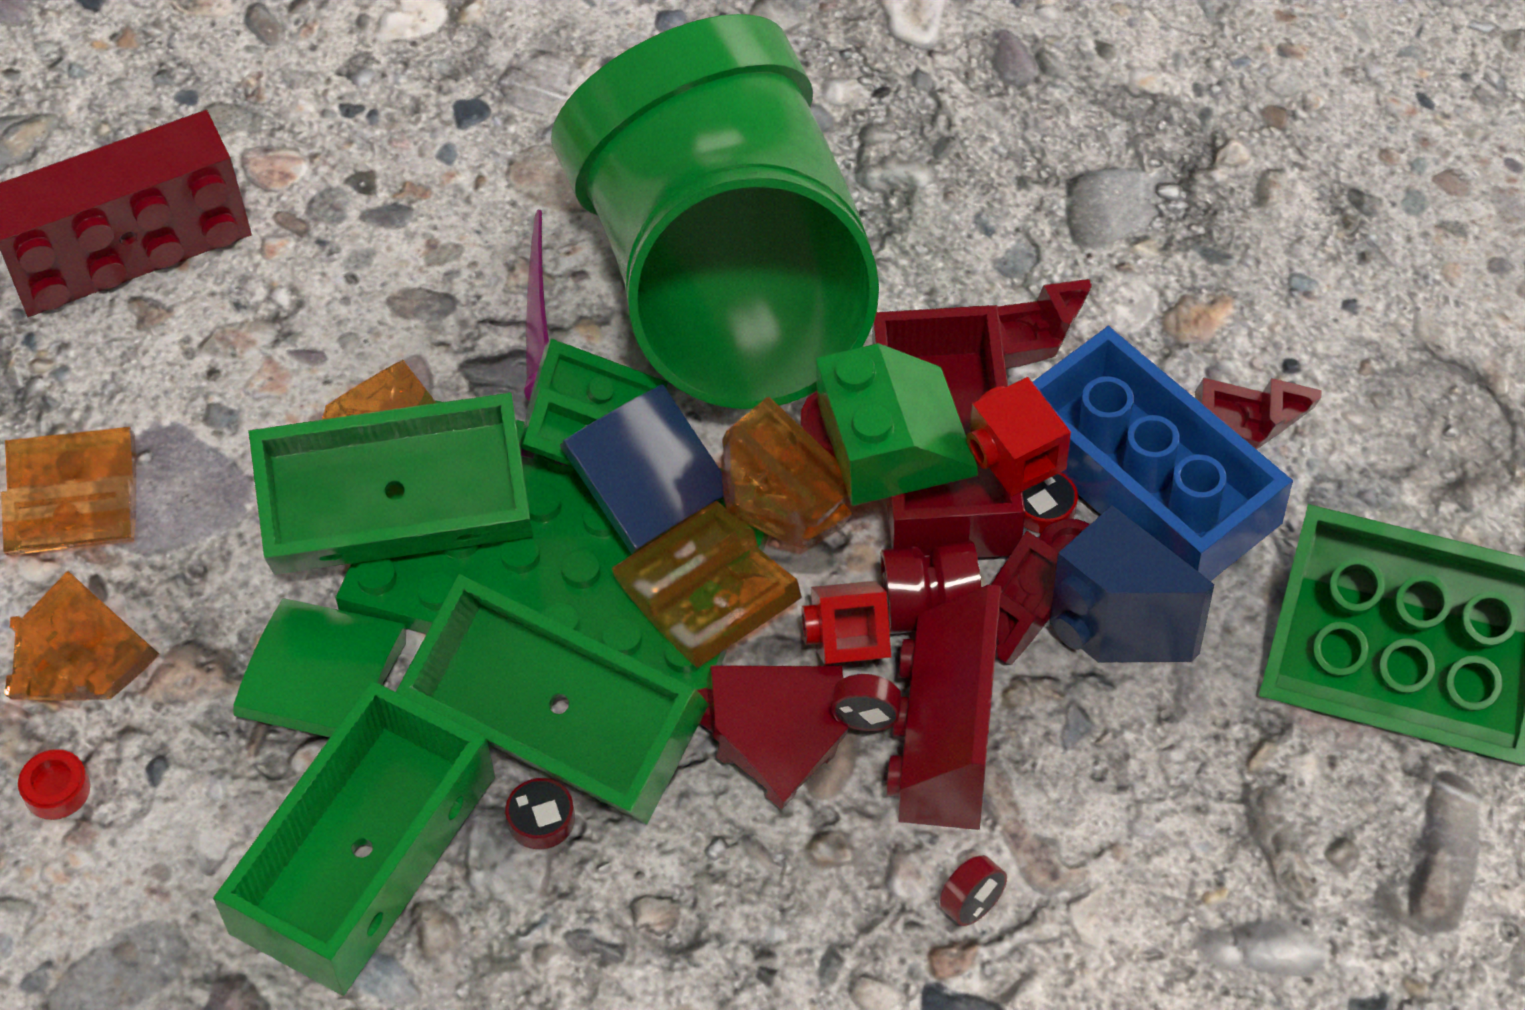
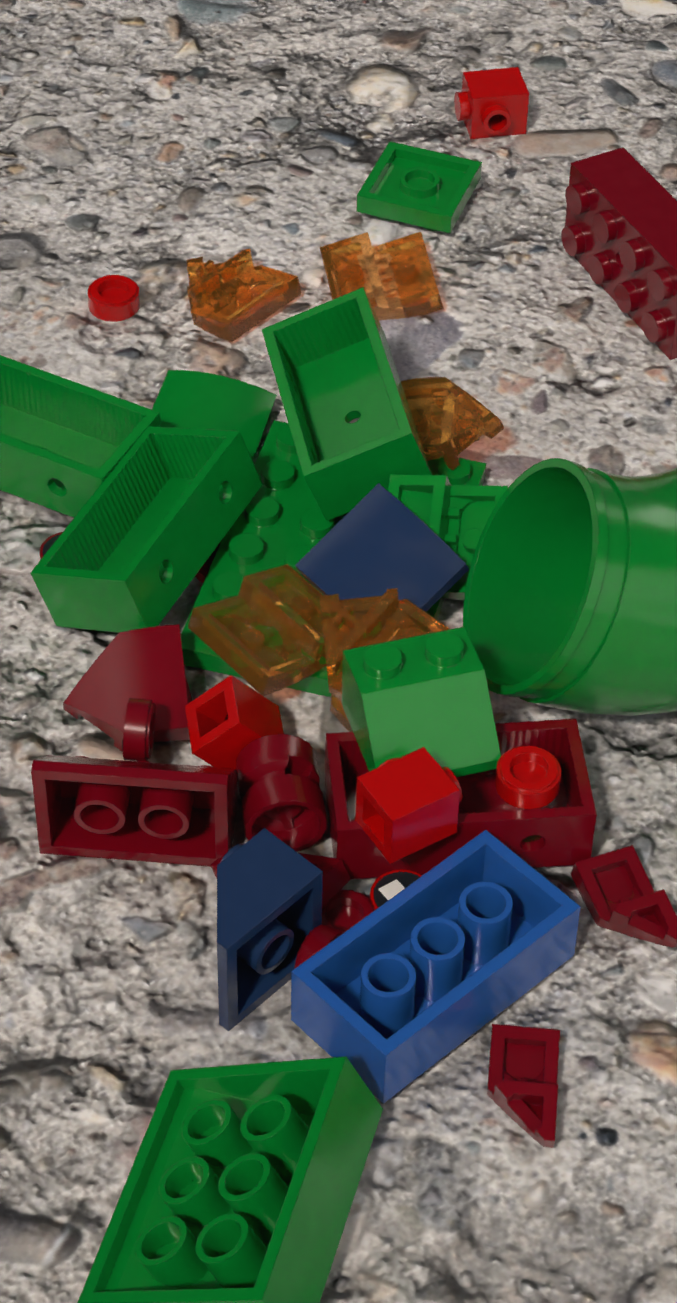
camera: 85 degrees right, 10 degrees down
none -> red tile [495,746,561,809]

